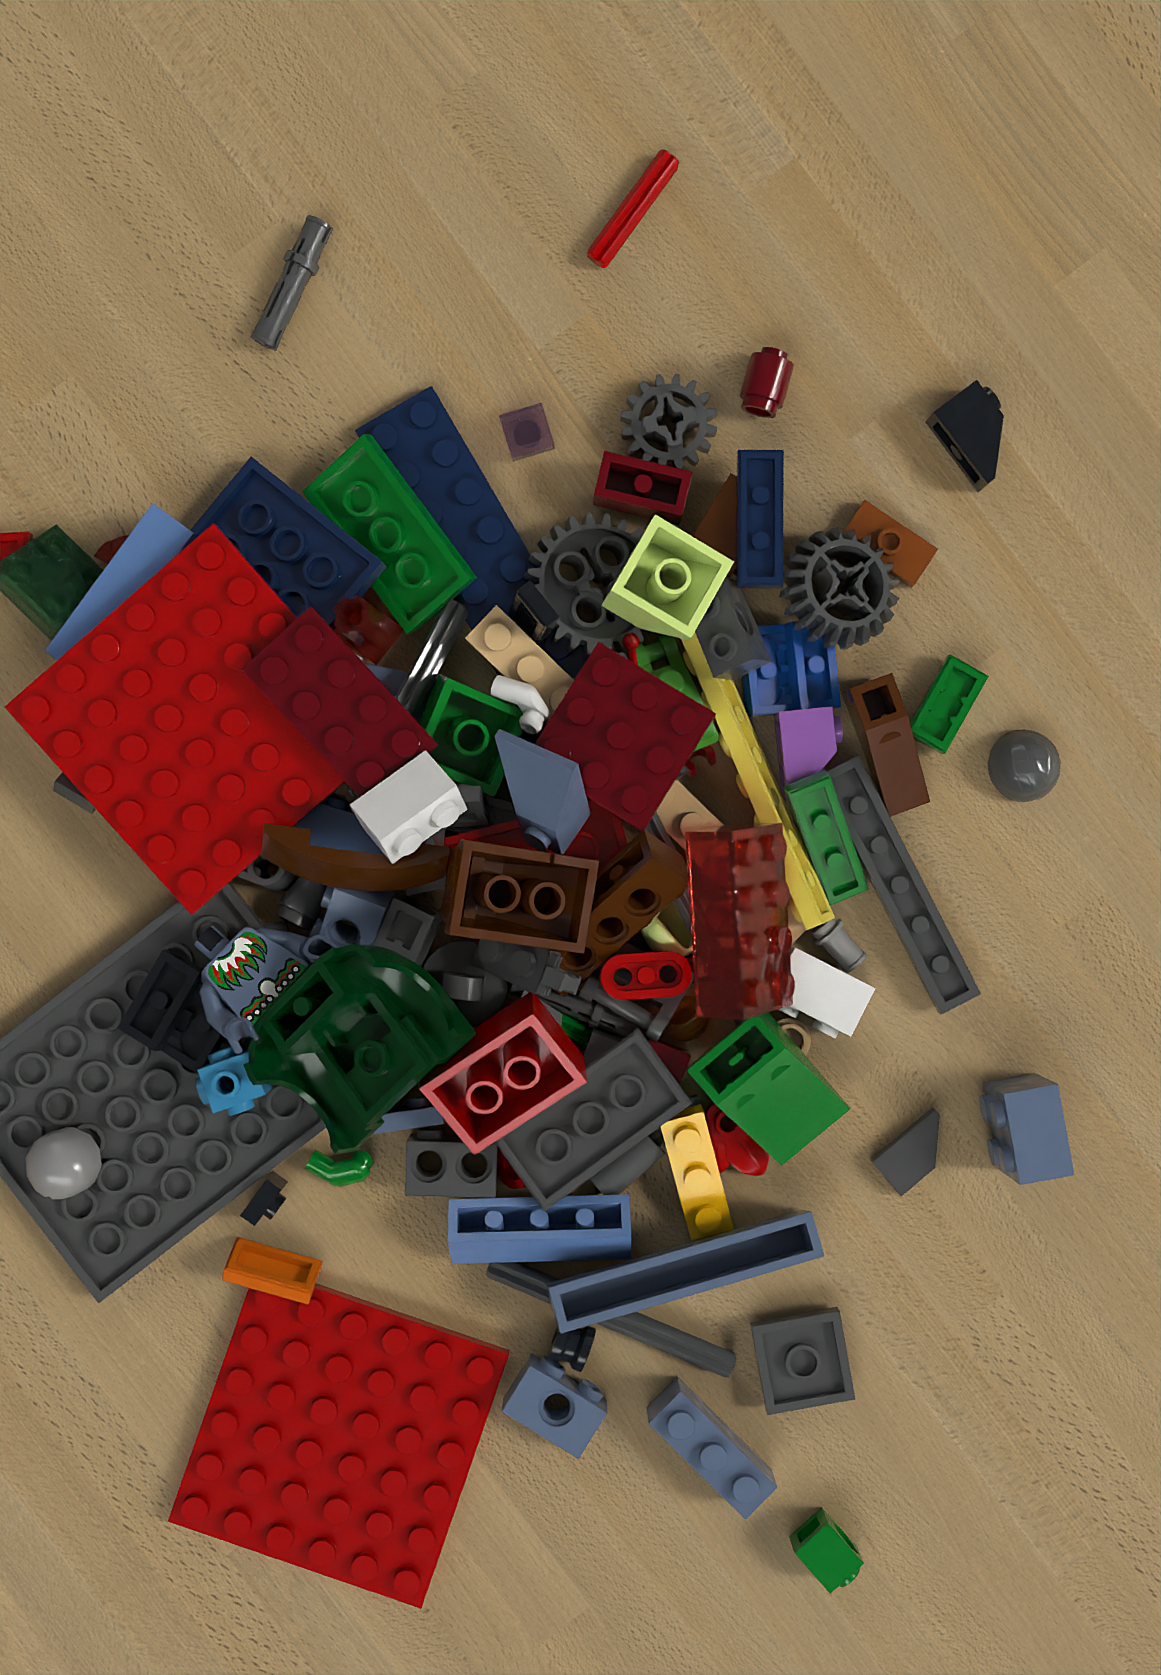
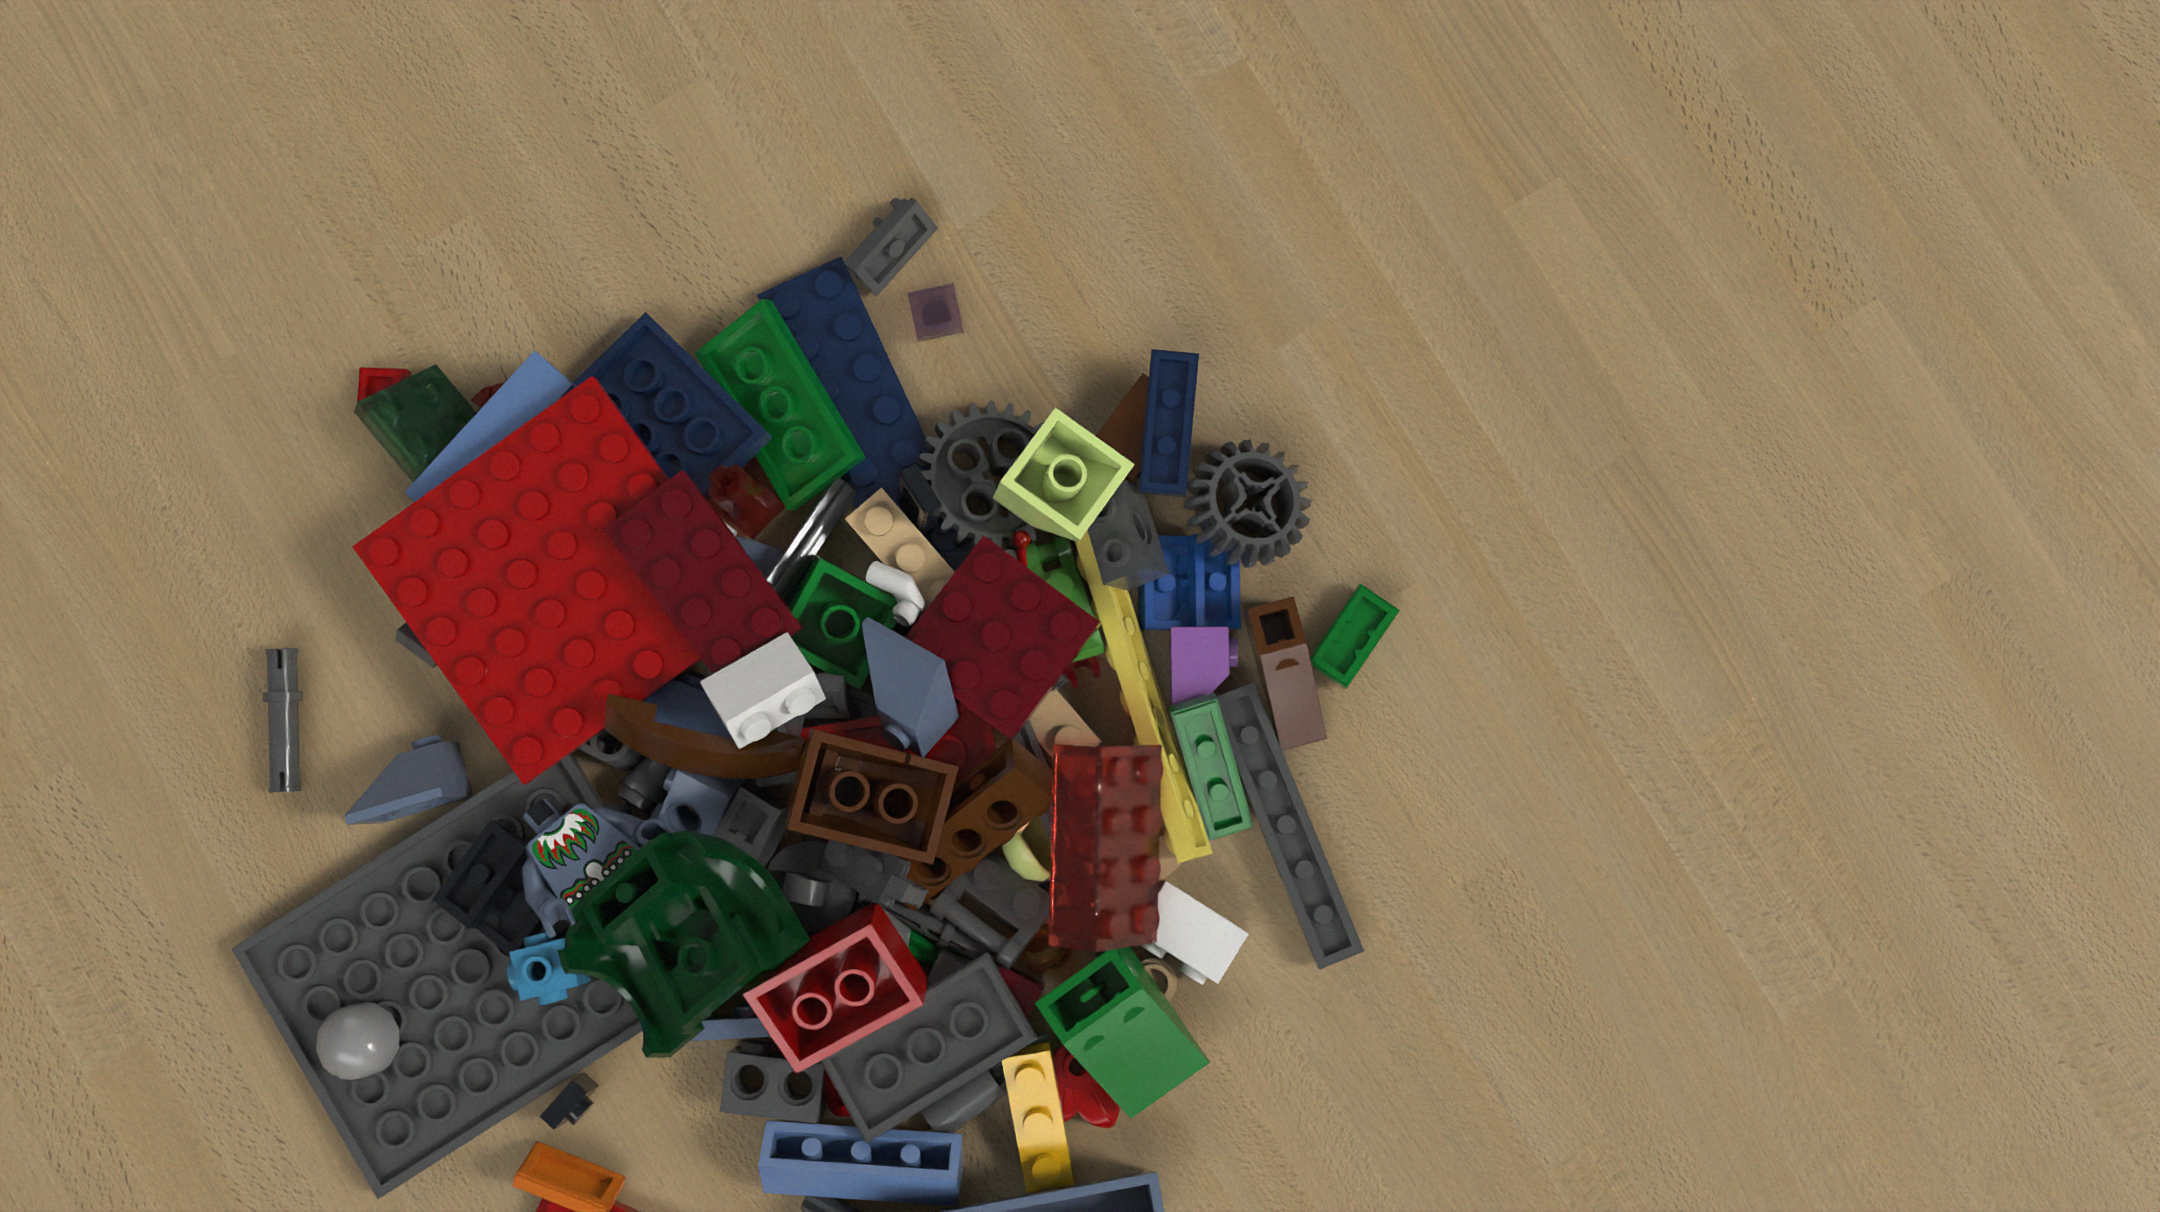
camera: 10 degrees right, 5 degrees down
dark grey pin [250,215,333,351] -> none
green arm [304,1149,373,1187] -> none
red axle [587,149,679,268] -> none
dark red brick [593,451,693,525] -> none
red plate [599,951,692,1000] -> none
dark grey gear [620,374,717,469] -> none
dark red brick [740,347,794,418] -> none
light grey pin [811,919,867,973] -> none
dark orange plate [842,500,938,588] -> none
dark grey tile [870,1107,940,1196] -> none
black slope [925,380,1004,492] -> none
sand blue brick [979,1073,1075,1185] -> none
dark grey piece [988,729,1061,802] -> none
none -> sand blue slope [345,735,473,825]
none -> dark grey plate [844,197,938,296]

